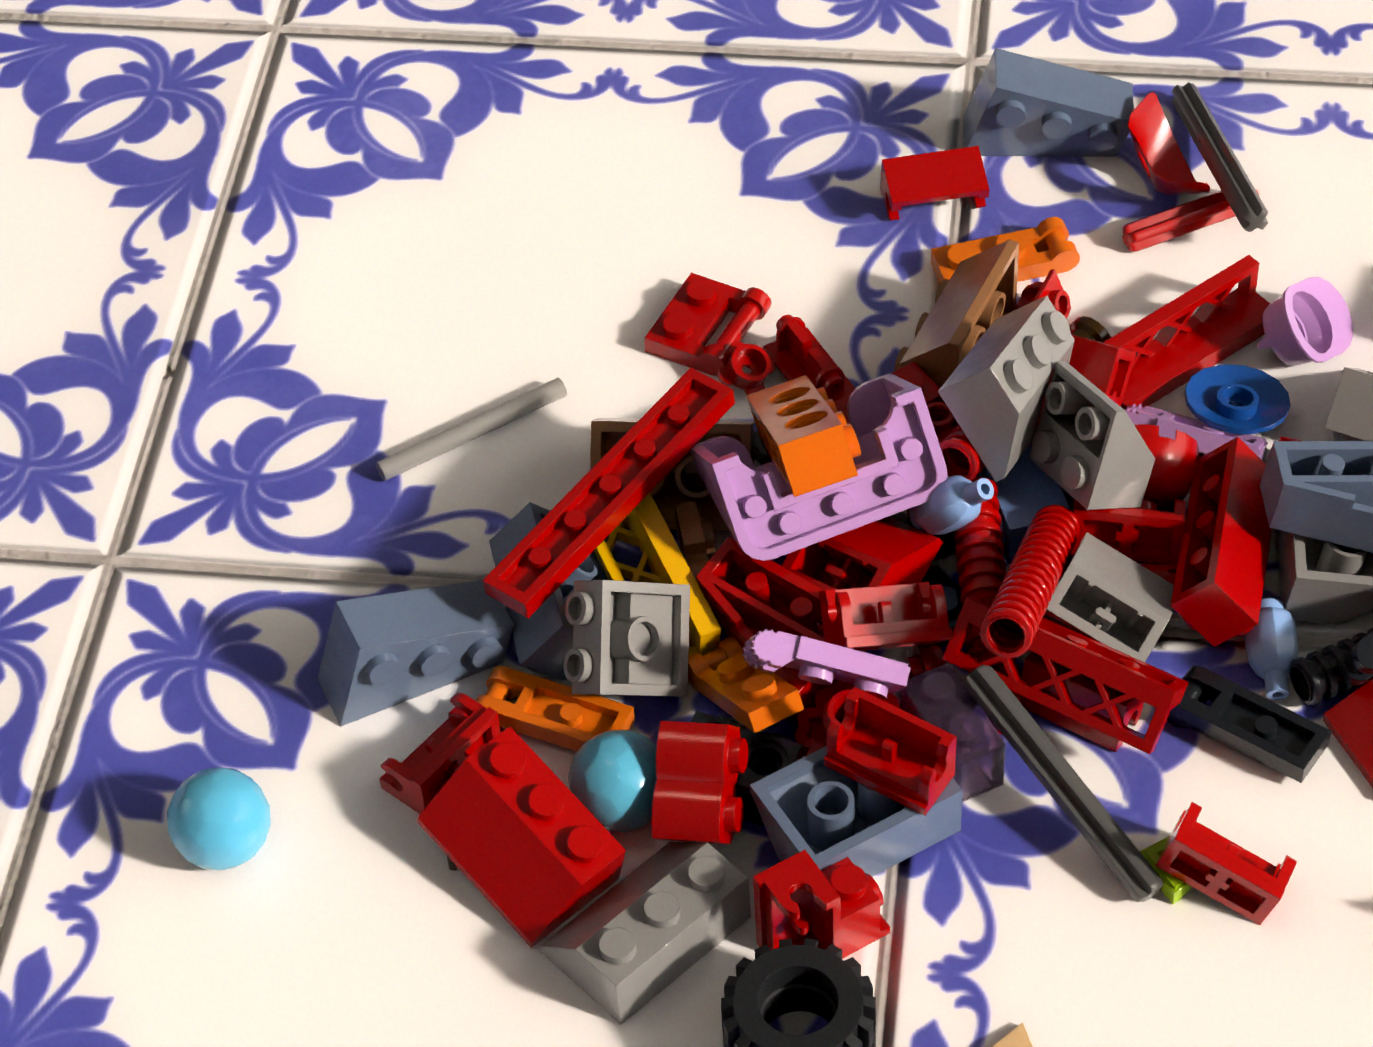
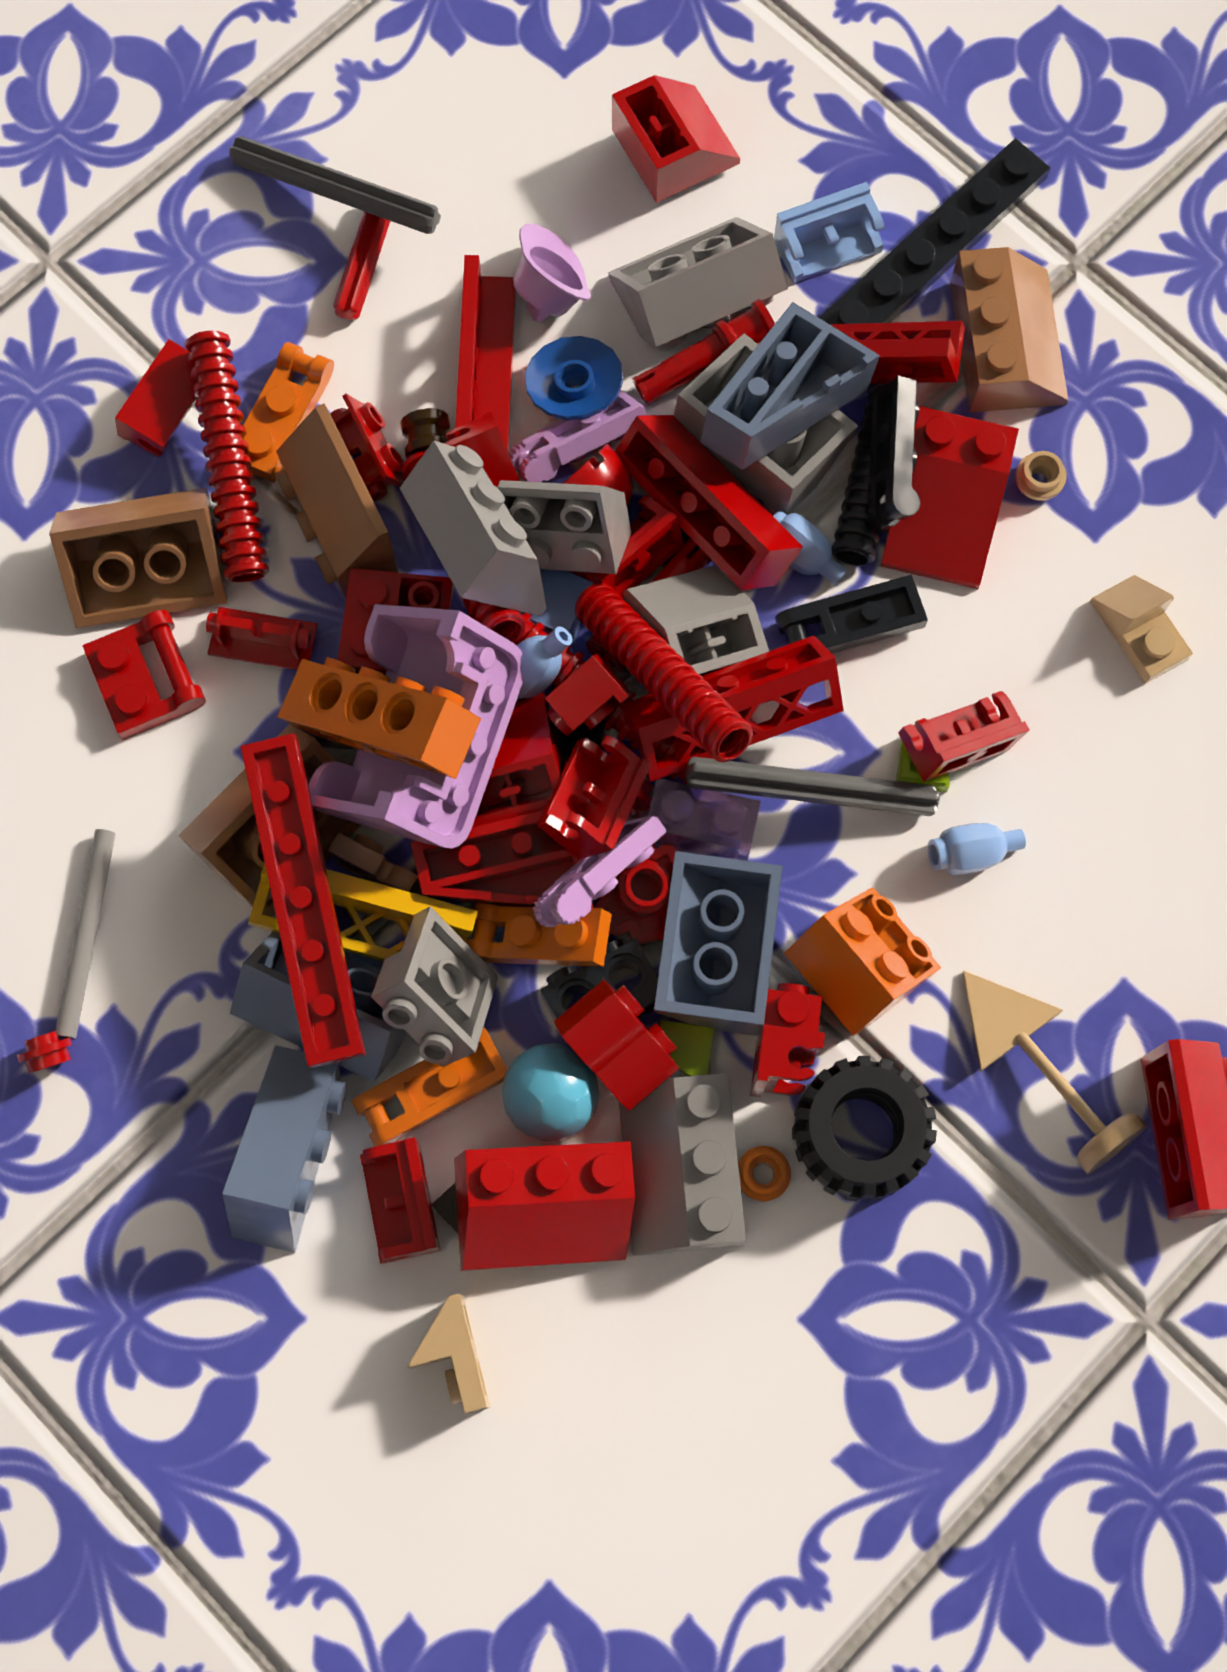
camera: 55 degrees left, 25 degrees up
medium azure piece [167,767,271,871] -> none
red plate [717,342,776,395] -> none
red hinge [824,686,957,816] -> none
sand blue wedge [963,48,1134,157] -> none
red piece [1127,92,1210,196] -> none
none -> red plate [17,1031,72,1074]
none -> medium nougat slope [49,487,227,628]
none -> red piece [185,330,270,582]
none -> tan slope [407,1293,490,1413]
none -> red brick [544,654,633,736]
none -> lime tile [660,1020,714,1076]
none -> orange plate [738,1146,791,1202]
none -> orange slope [784,887,942,1036]
none -> light blue plant [928,823,1026,875]

